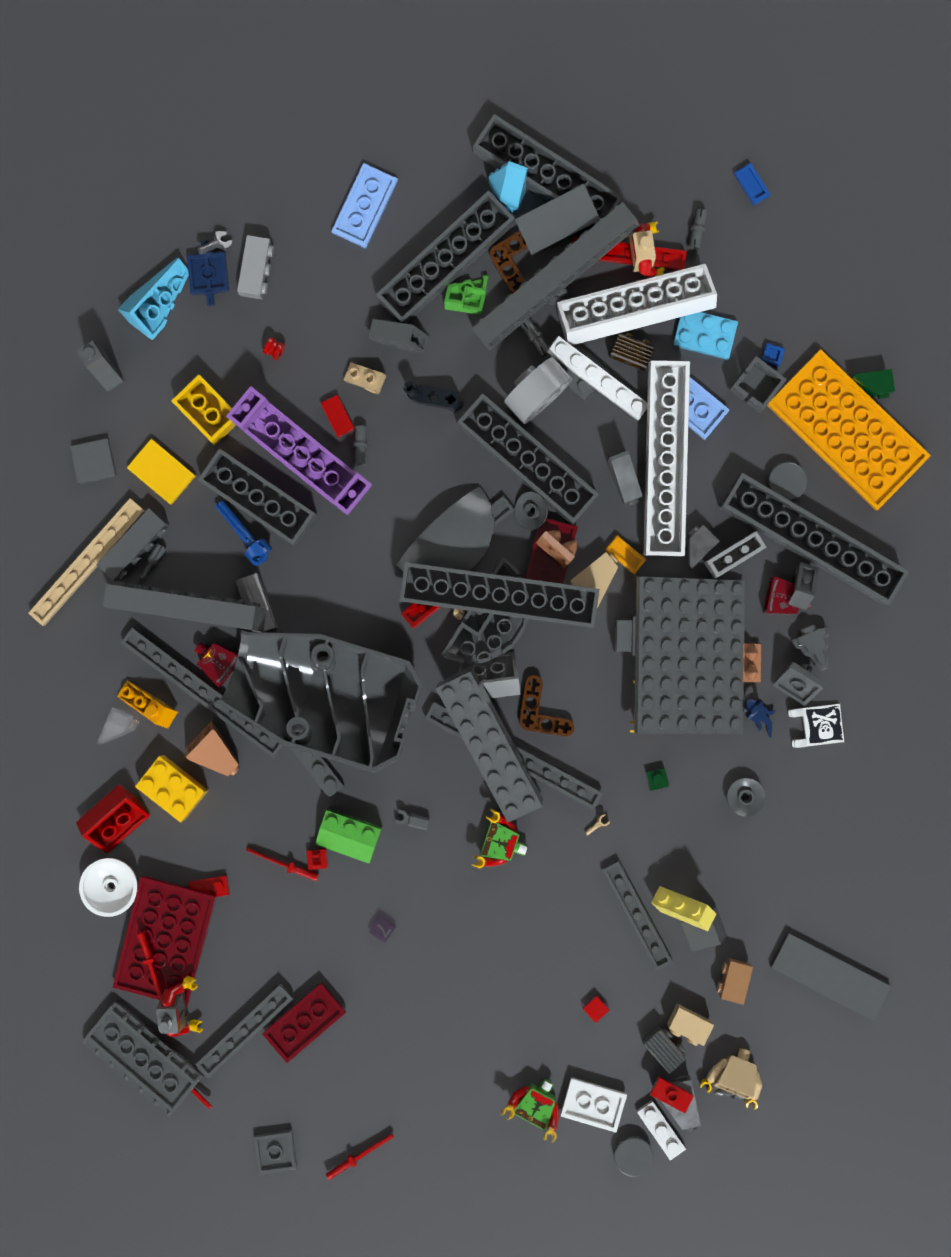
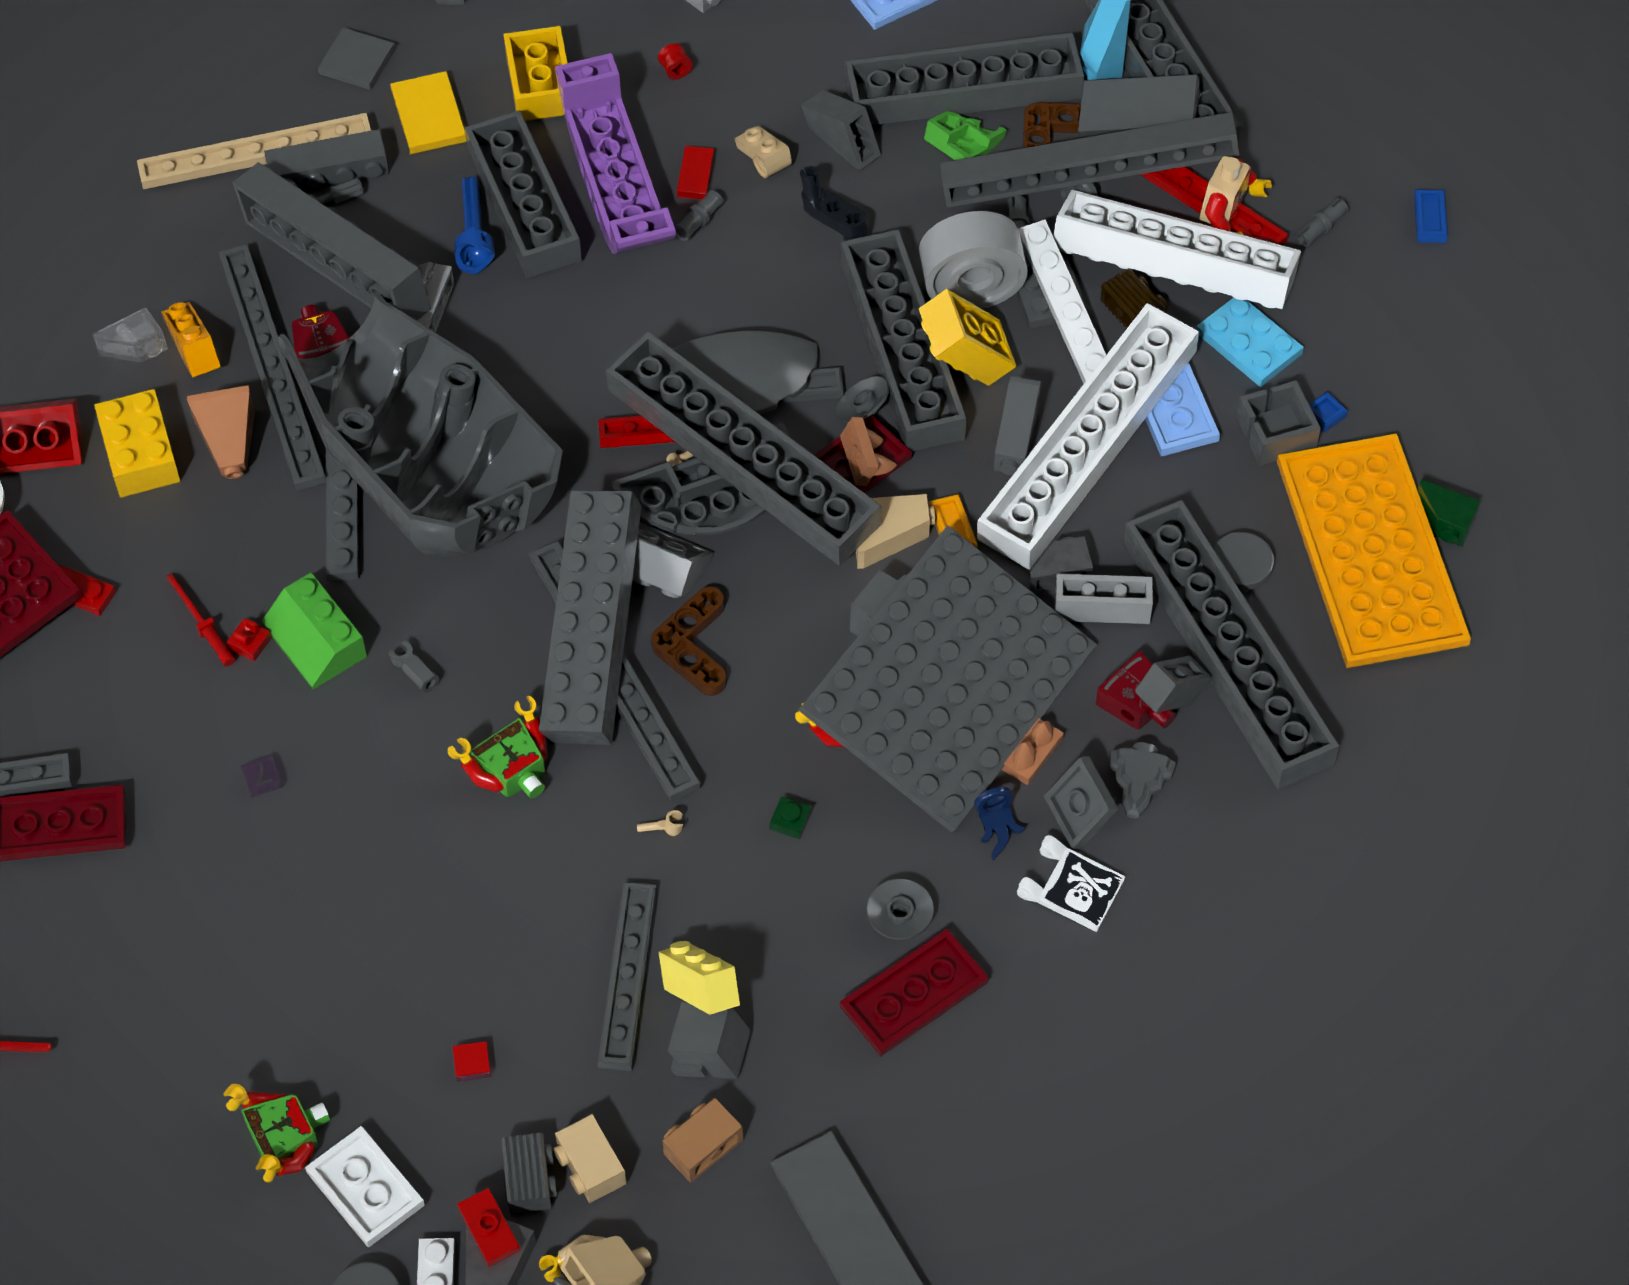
camera: 30 degrees right, 30 degrees down
none -> dark red plate [840,929,989,1057]
none -> yellow brick [919,289,1017,386]

